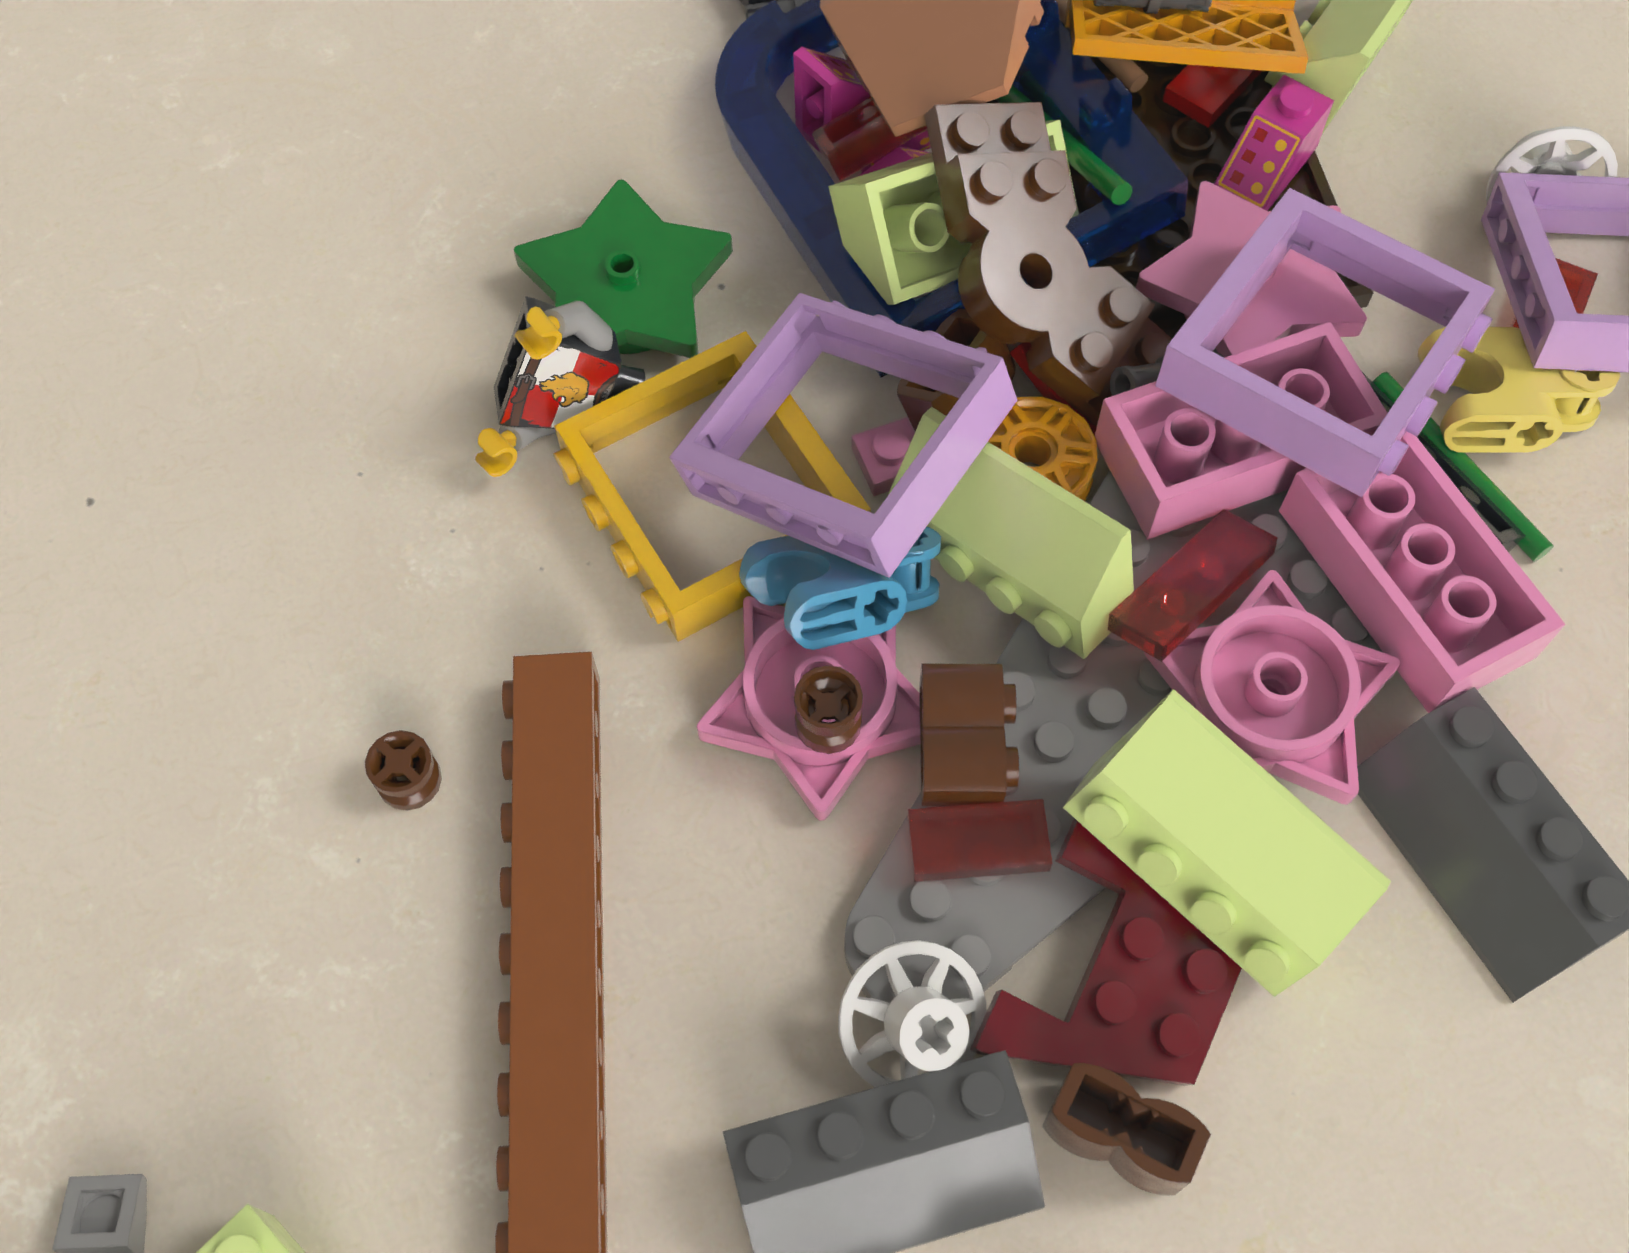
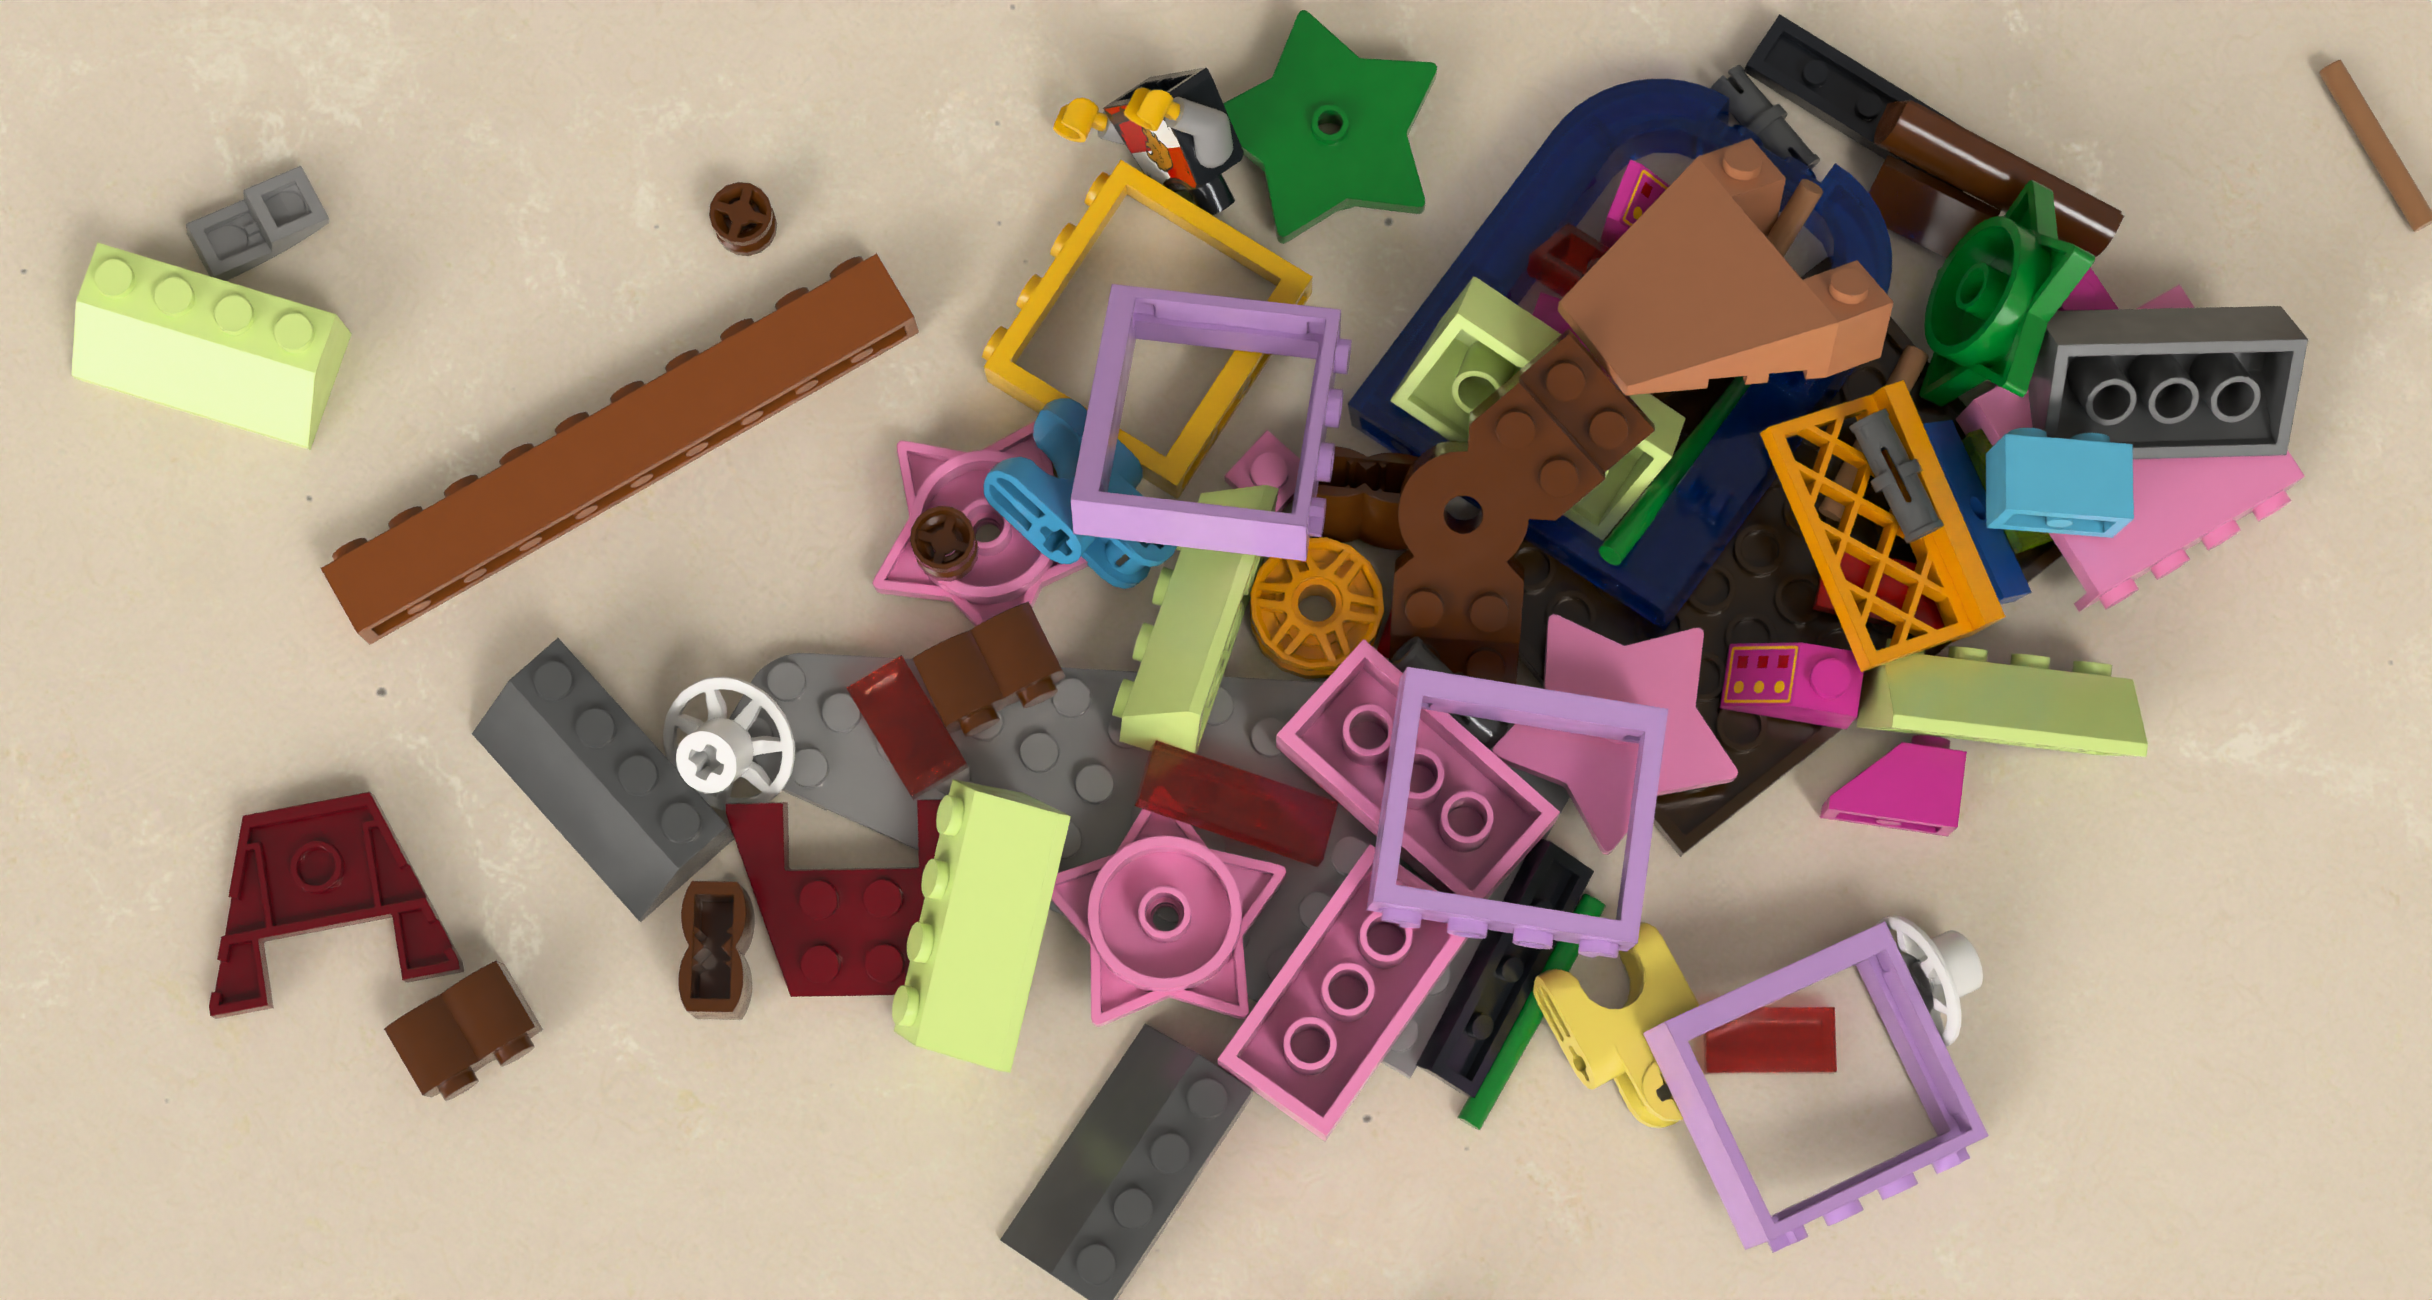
camera: 65 degrees right, 15 degrees up
none -> dark pink slope [1820,735,1967,837]

